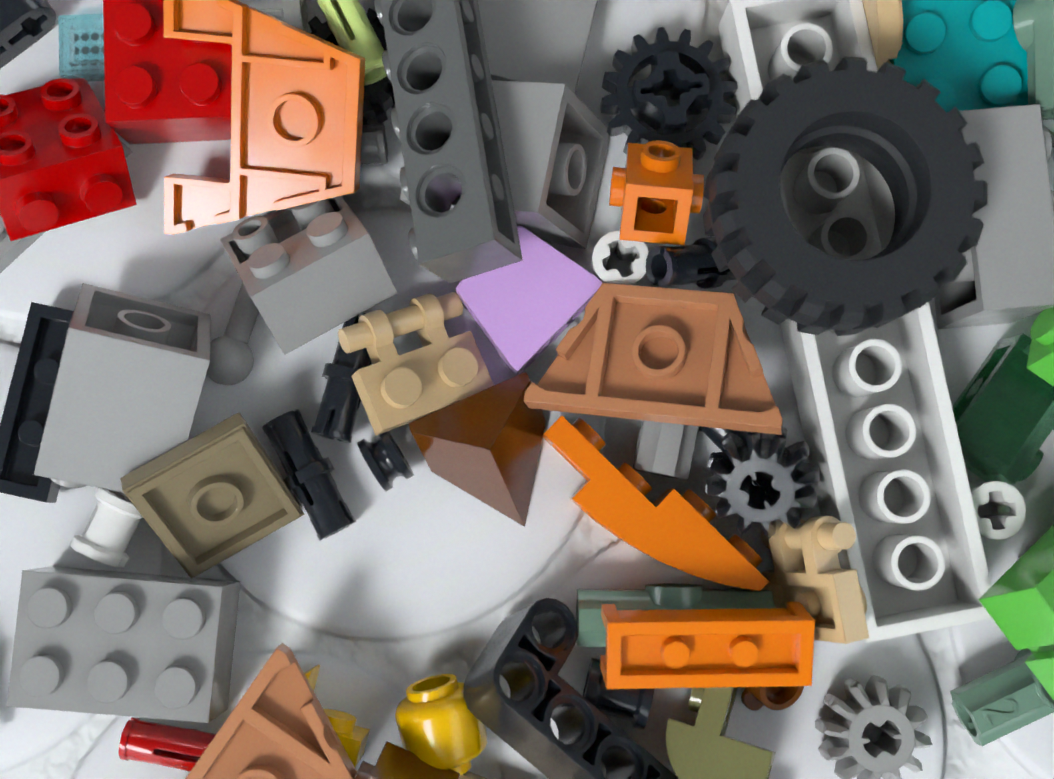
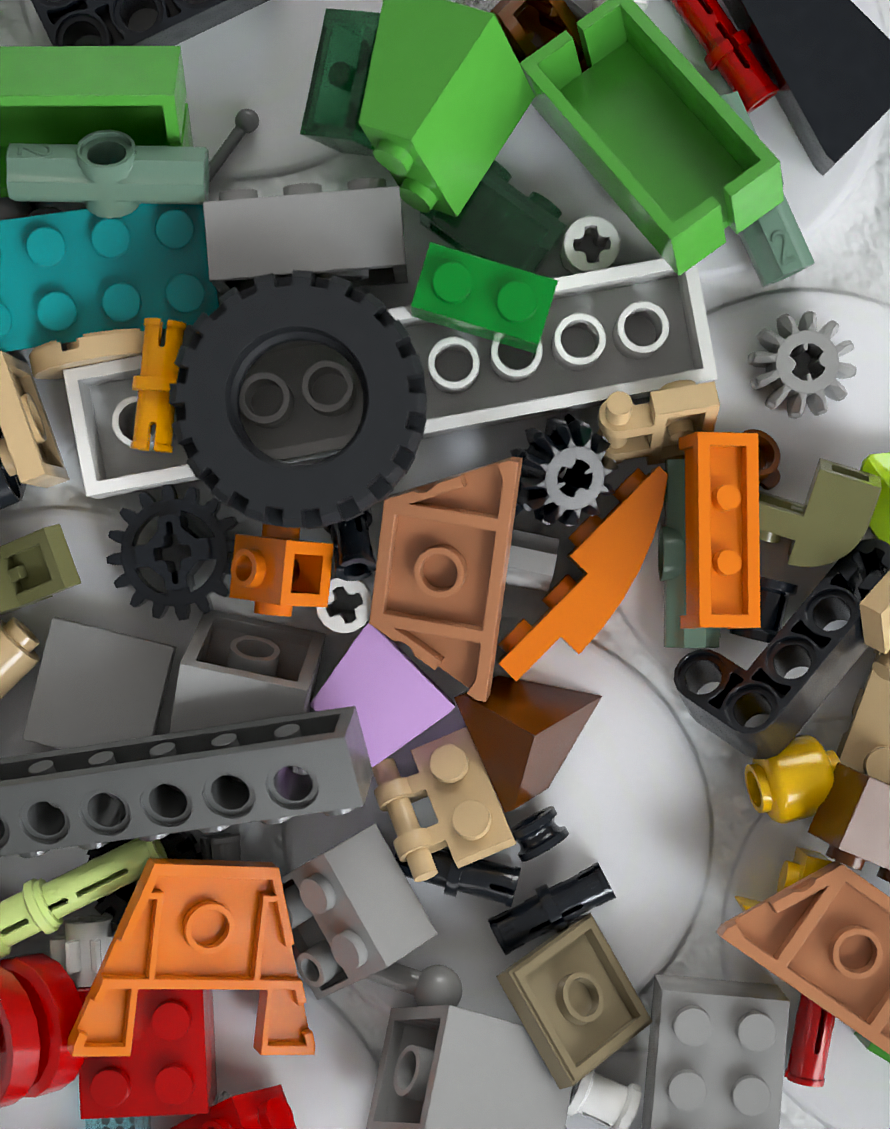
camera: 90 degrees left, 5 degrees up
none -> light orange pin [130,318,186,453]
none -> green brick [411,242,558,353]

